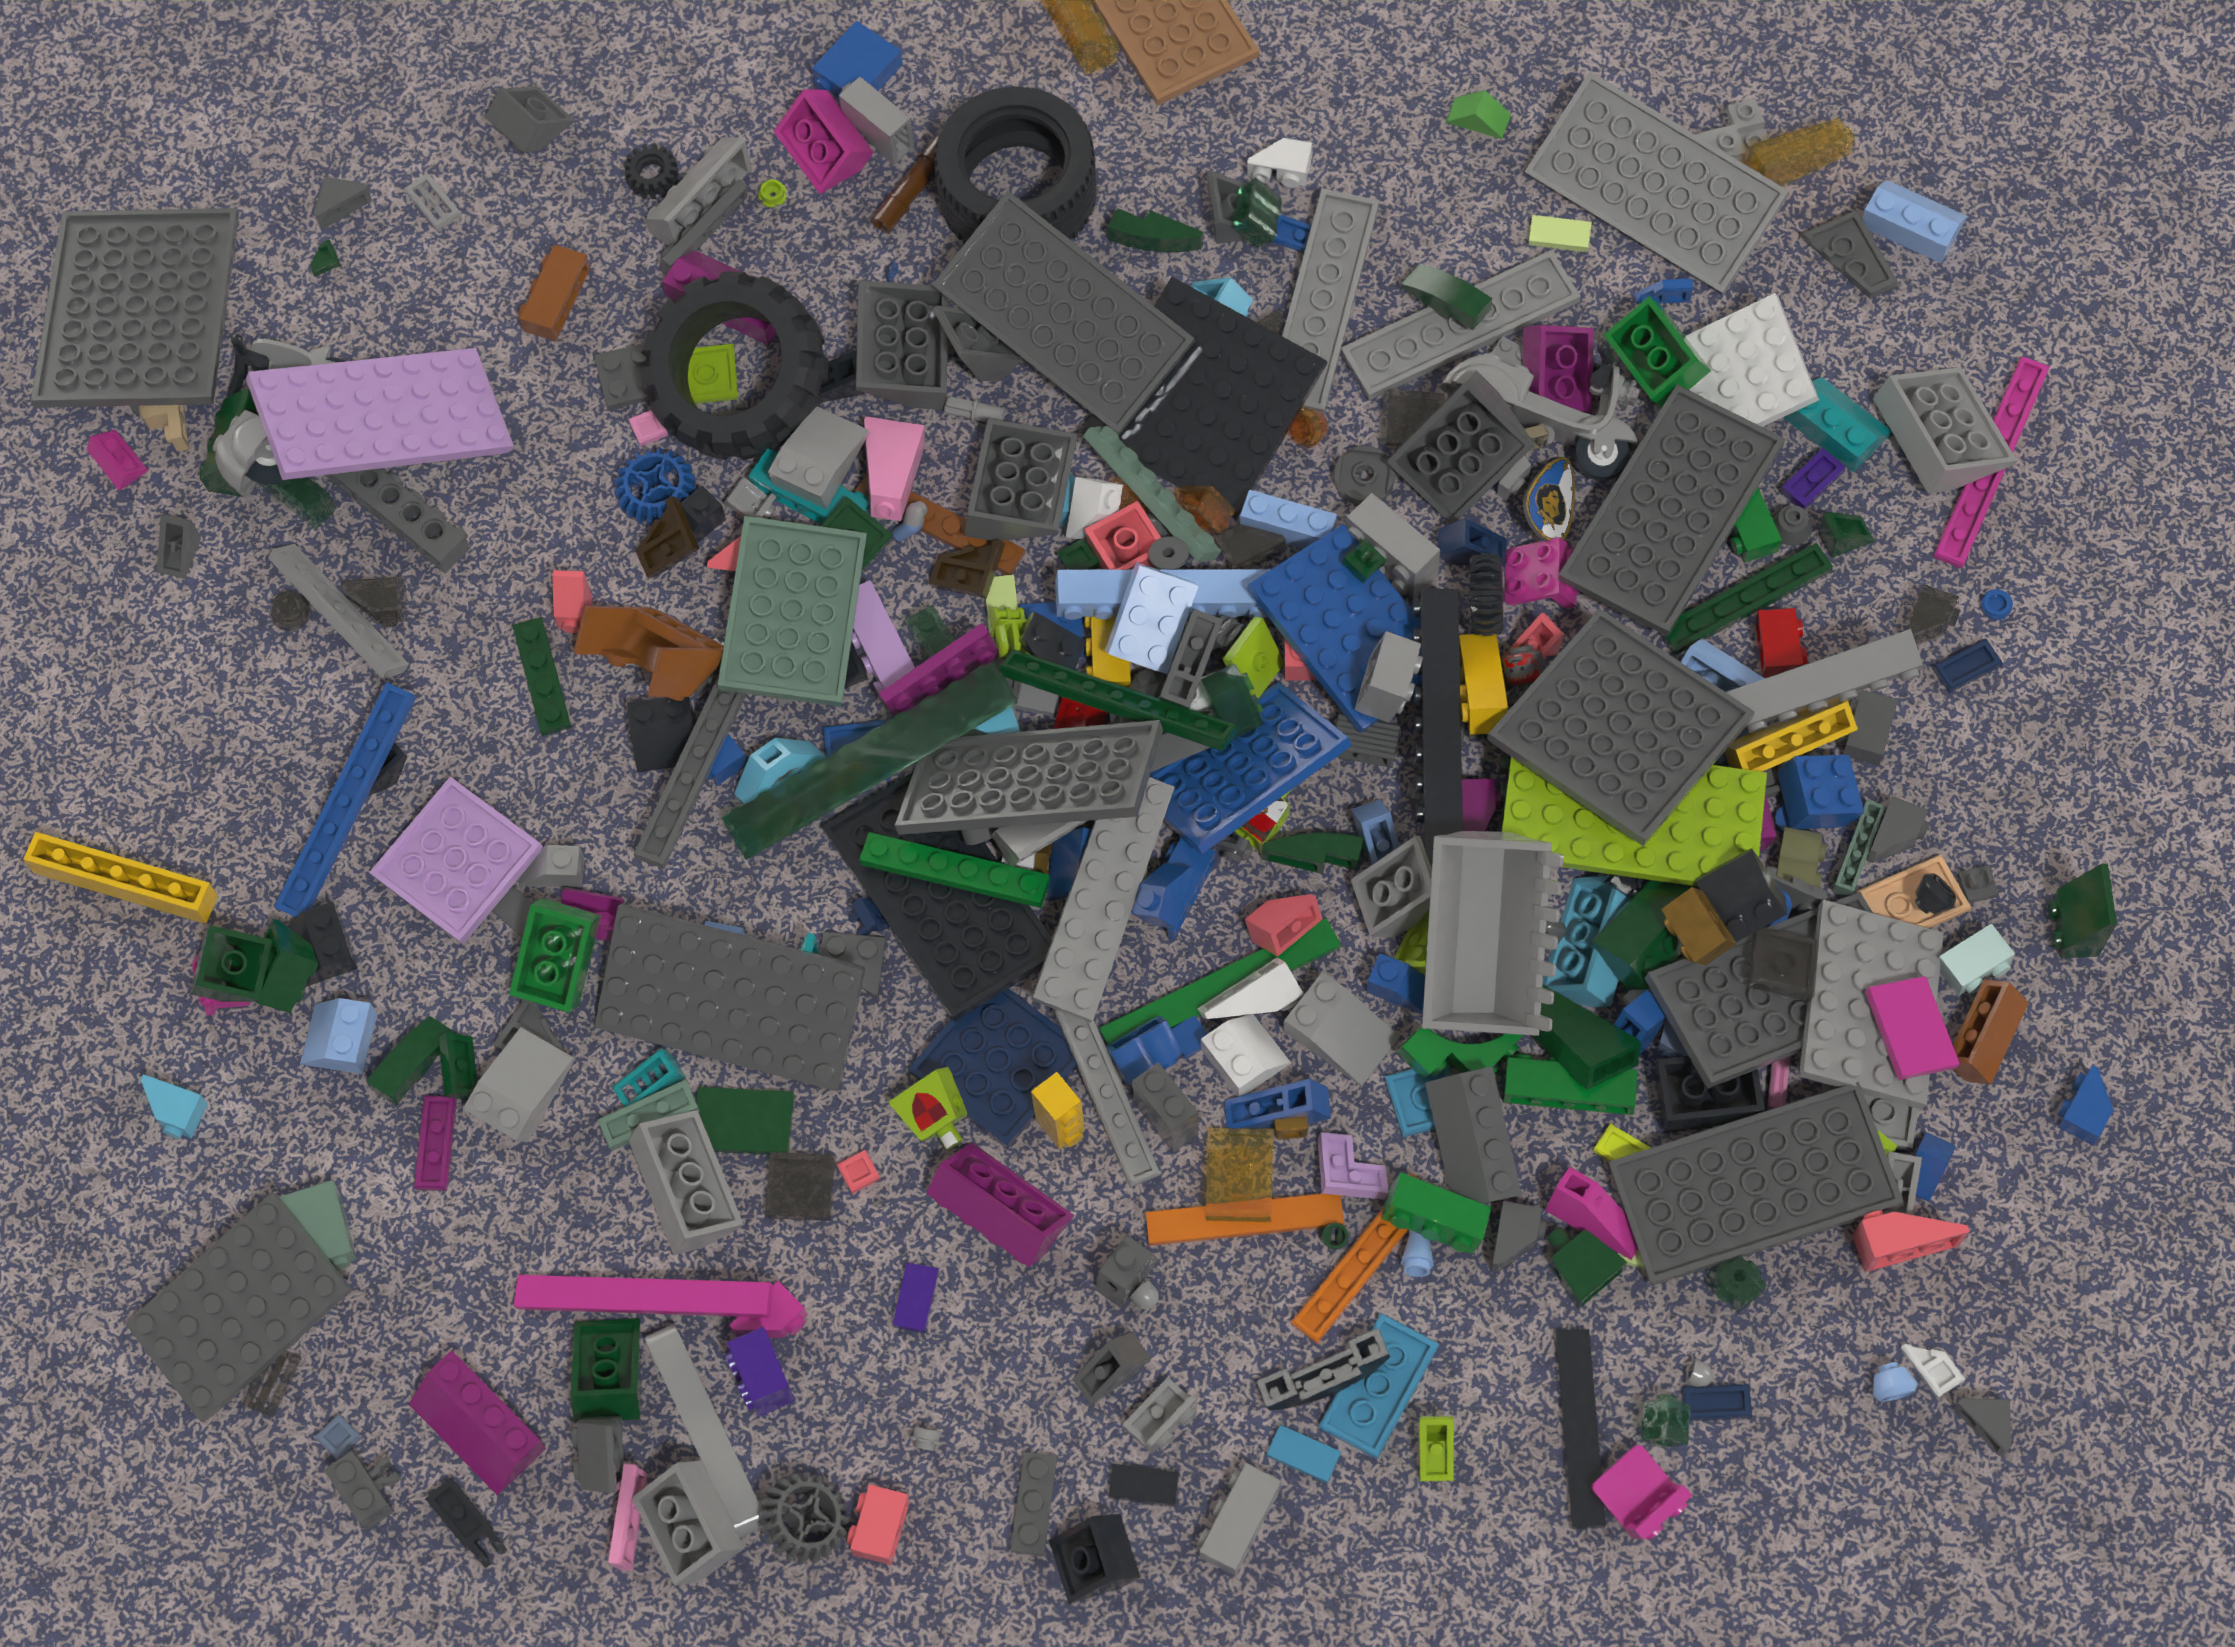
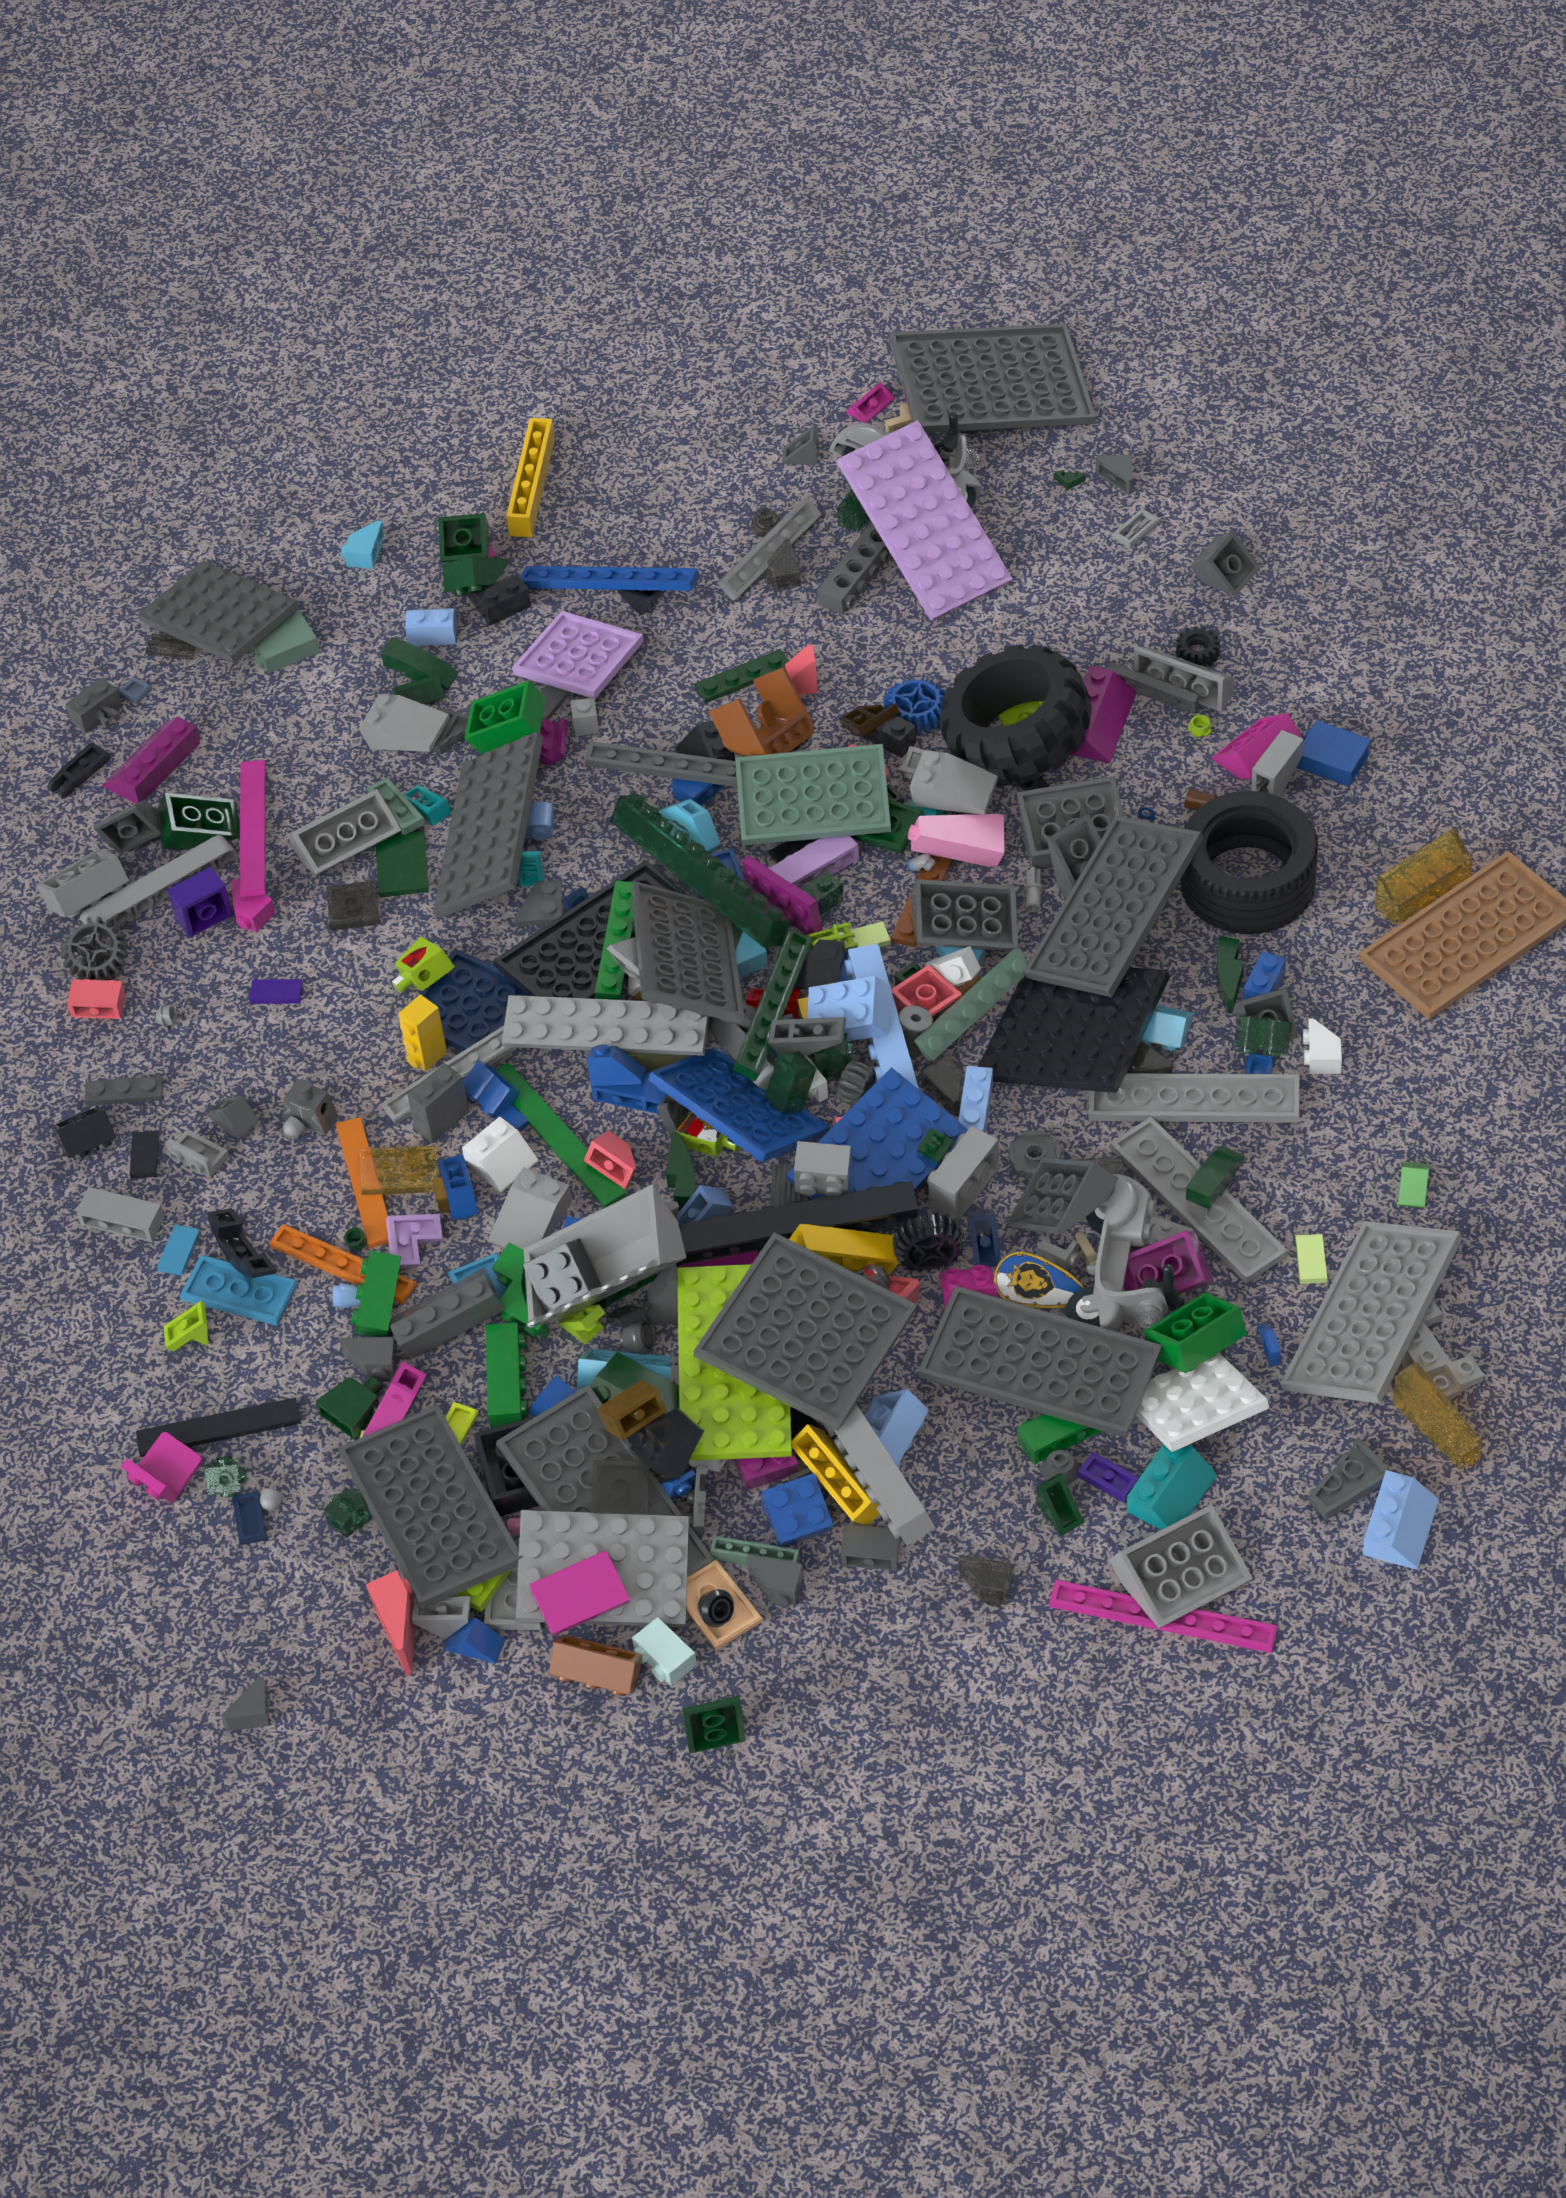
camera: 80 degrees right, 15 degrees down
magenta tile [414,1095,457,1191] -> none
dark orange brick [518,245,591,342] -> none
bright pink tile [608,1464,647,1571] -> none
coral tile [837,1150,881,1194] -> none
magenta slope [926,1142,1075,1268] -> none
dark brown wing [928,539,1005,599] -> none
clear orange slope [1173,486,1235,534] -> none
white slope [1197,958,1304,1019] -> none
lime plate [1223,617,1285,705] -> none
clear orange cone [1289,407,1328,448] -> none
dark green slope [1531,985,1641,1090] -> none
dark green plate [1659,542,1833,656] -> none
red brick [1755,608,1807,678] -> none
olive brick [1776,827,1827,888] -> none
light blue cone [1873,1362,1918,1402] -> none
white tile [1900,1344,1965,1399] -> none
dark blue tile [1932,638,2003,693] -> none
dark grey tile [1958,865,1999,903] -> none
blue tile [1980,589,2013,620] -> none
blue slope [2057,1065,2113,1146] -> none
none -> brick [523,1238,602,1313]
none -> blue brick [1243,951,1286,999]

